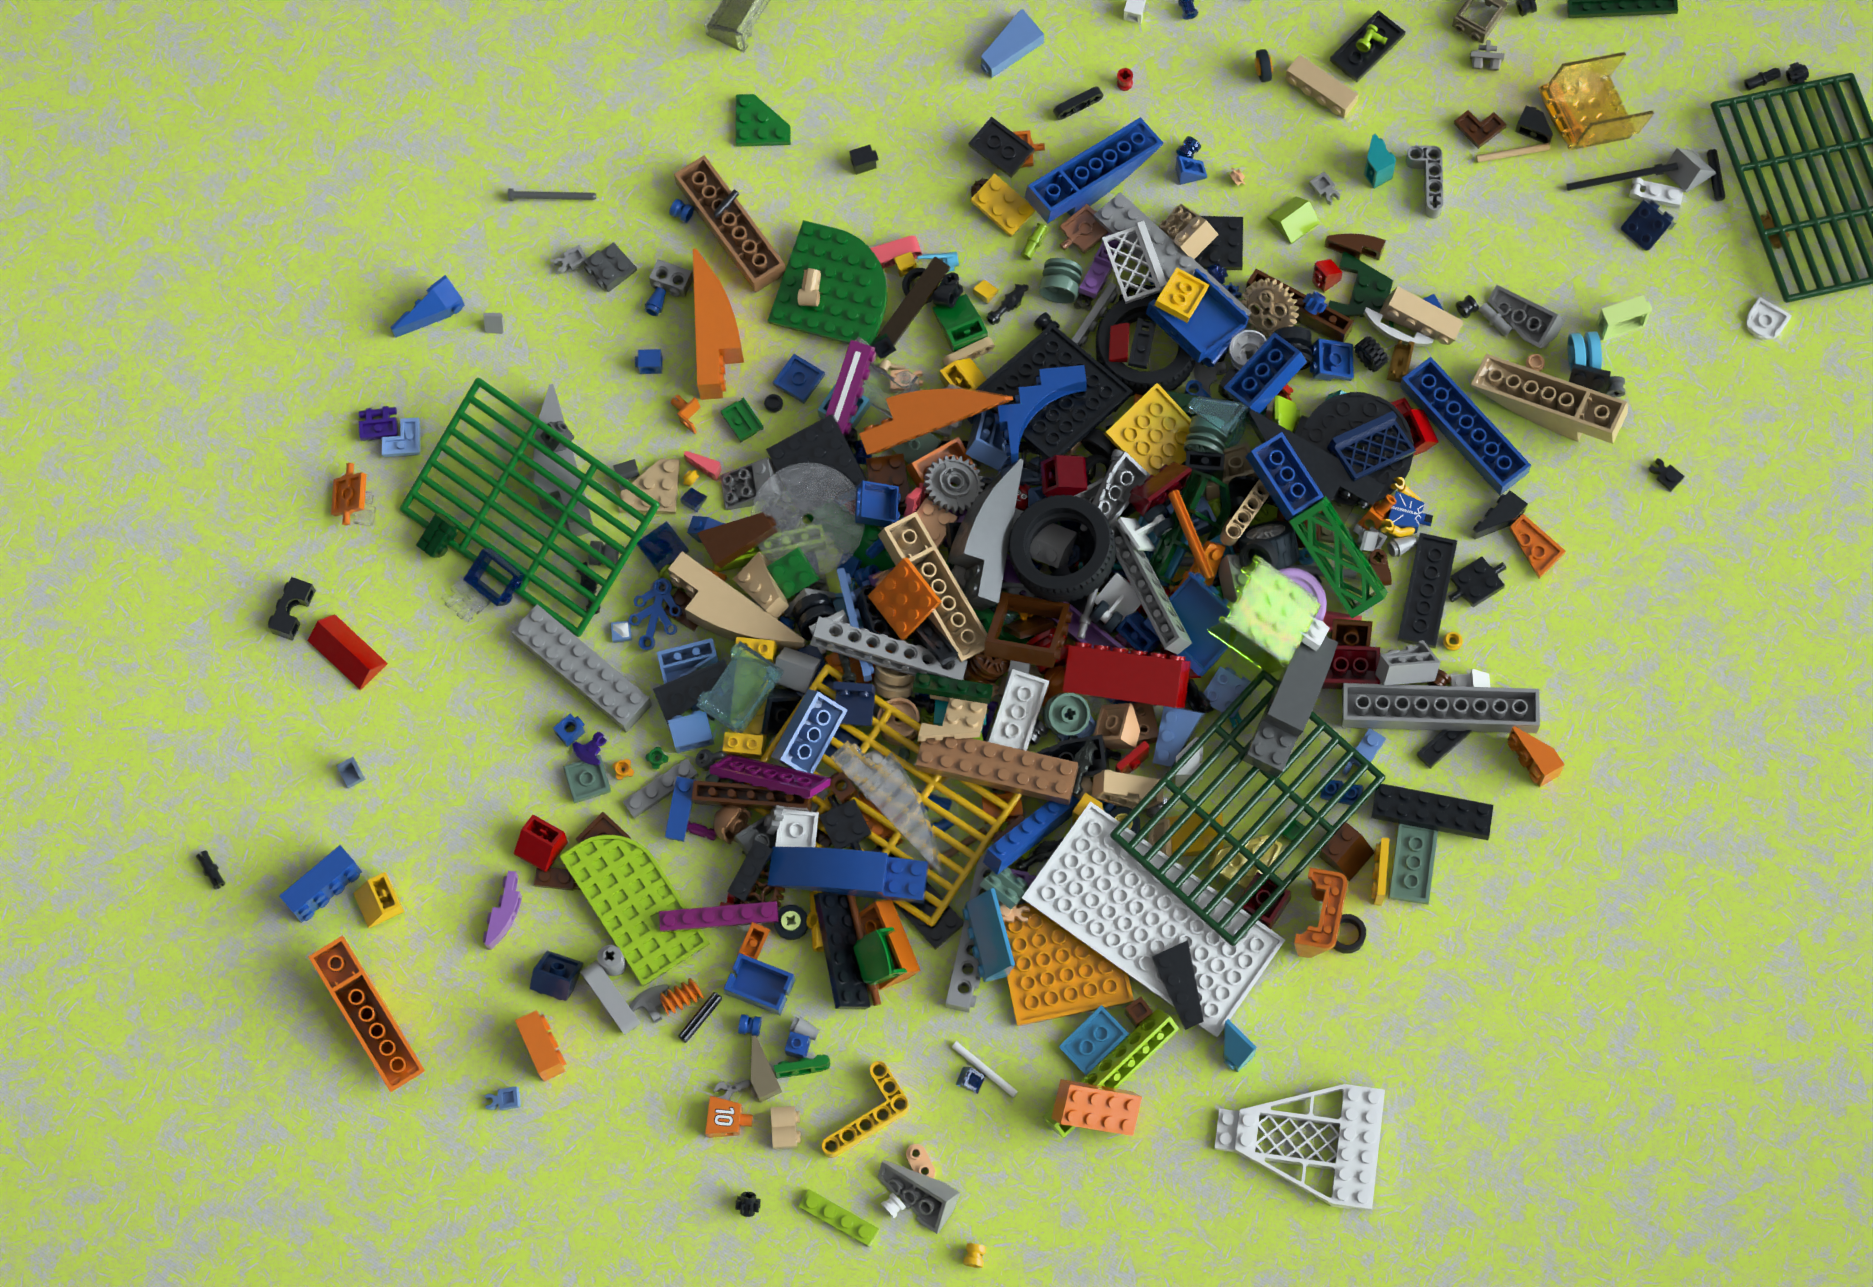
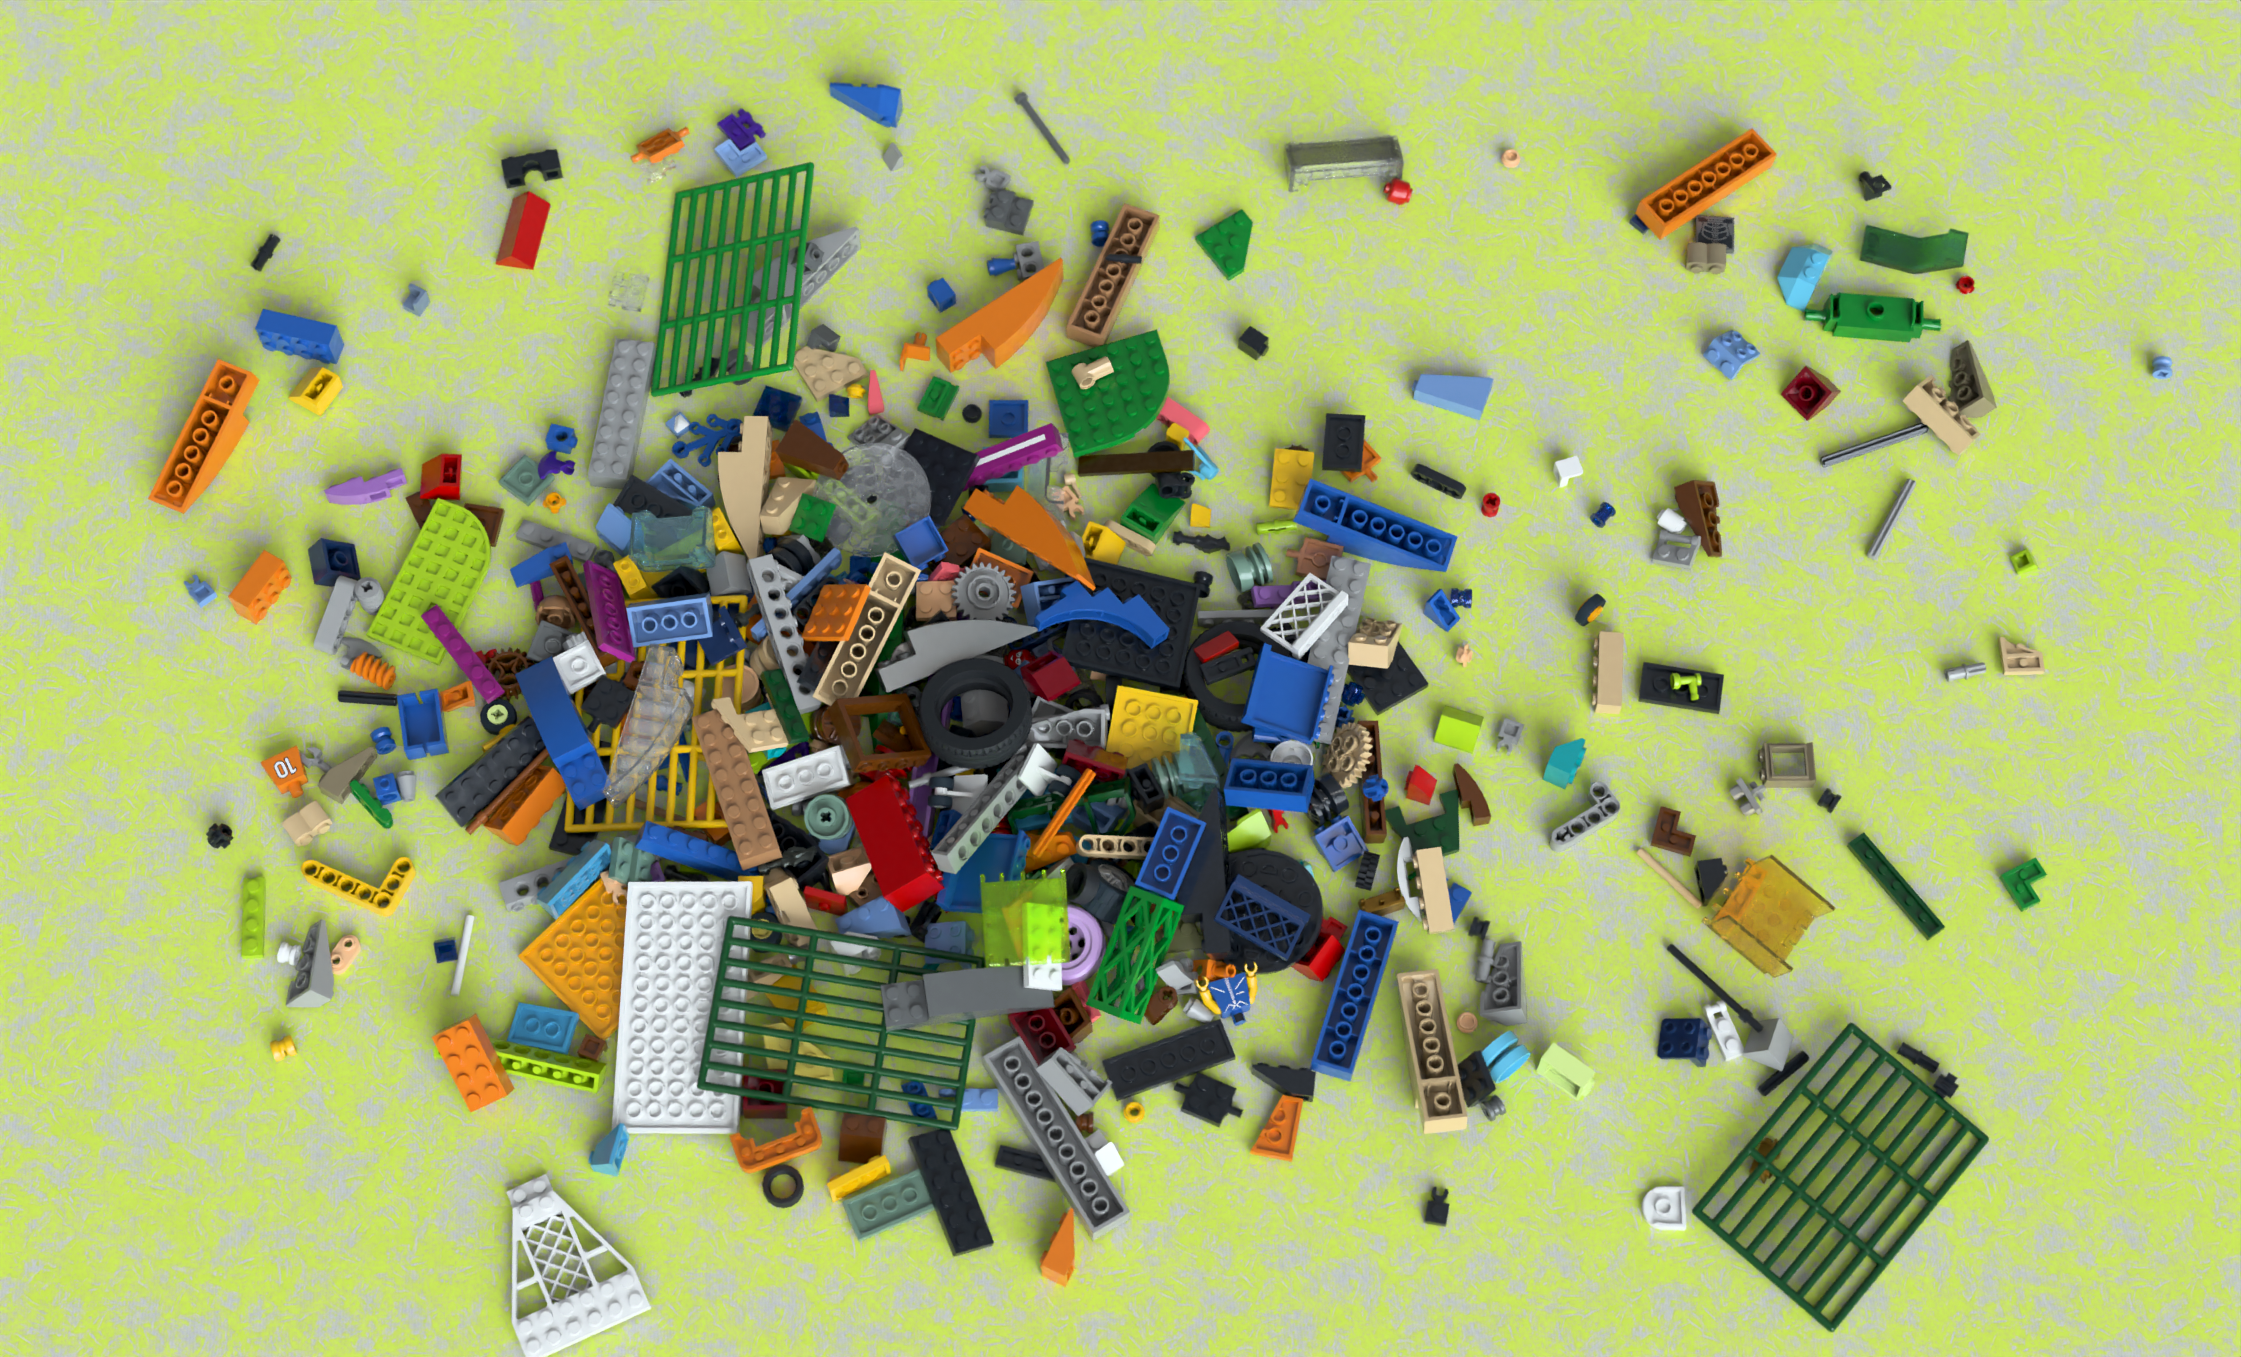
camera: 50 degrees right, 5 degrees down
dark green brick [416,514,459,558] -> none
clear blue window [463,548,525,606] -> none
green plate [645,747,669,769] -> none
black plate [727,840,774,902] -> none
green piece [853,927,907,986] -> none
black plate [871,333,896,359] -> none
black wing [1151,940,1204,1030] -> none
yellow plate [1154,268,1210,323] -> none

